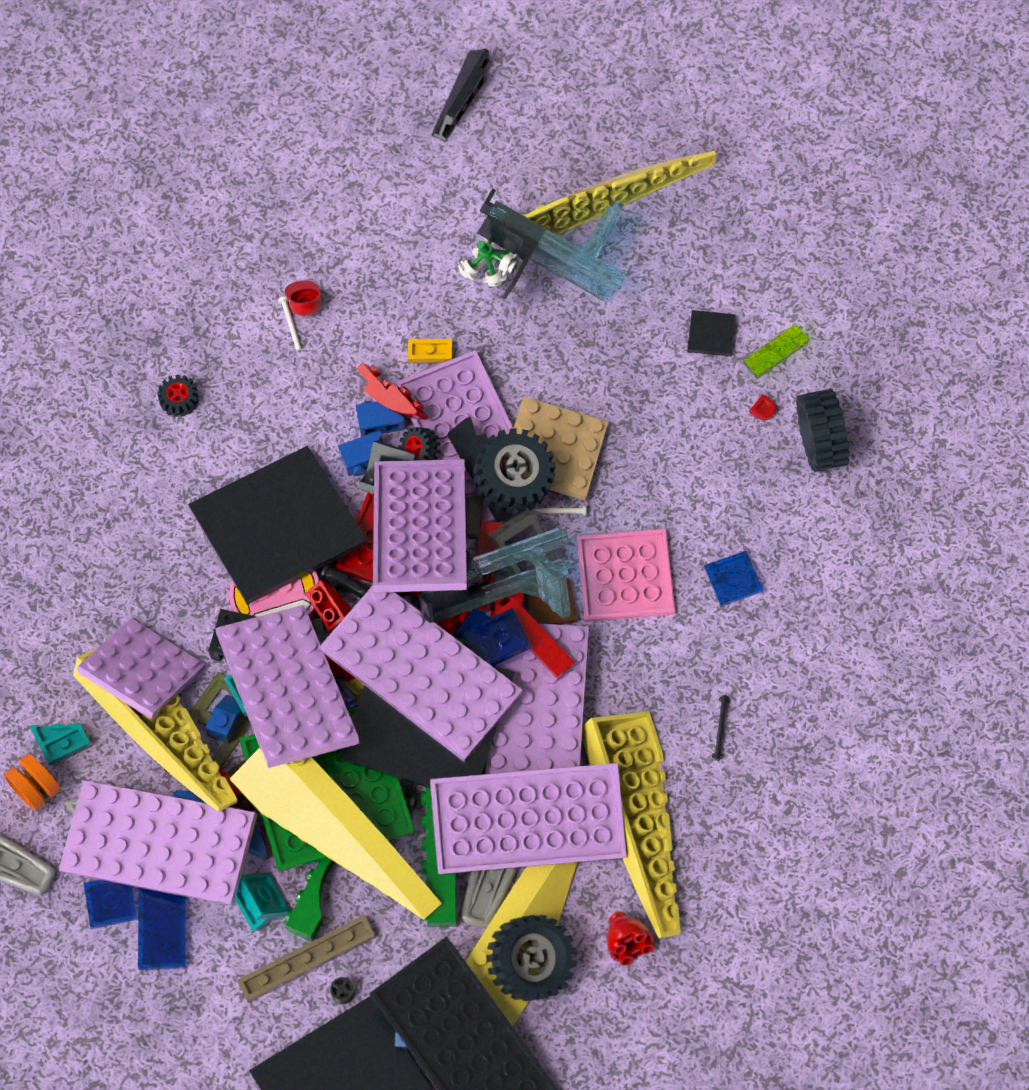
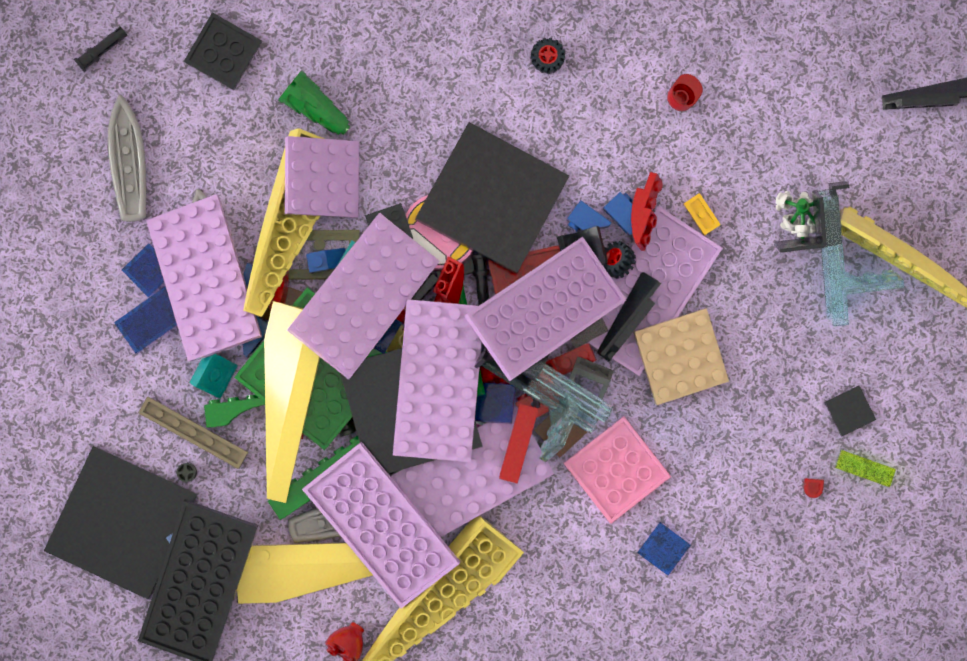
camera: 55 degrees right, 20 degrees up
orange wheel [3,753,61,812] -> none
teal wing [29,723,91,766] -> none
white piece [278,296,301,351] -> none
clear blue tile [471,608,532,667] -> none
black wheel [473,428,556,514] -> none
black wheel [486,915,577,1001] -> none
white piece [526,505,587,517] -> none
black axle [712,695,730,761] -> none
black wheel [796,388,850,472] -> none
none -> green cone [278,70,350,135]

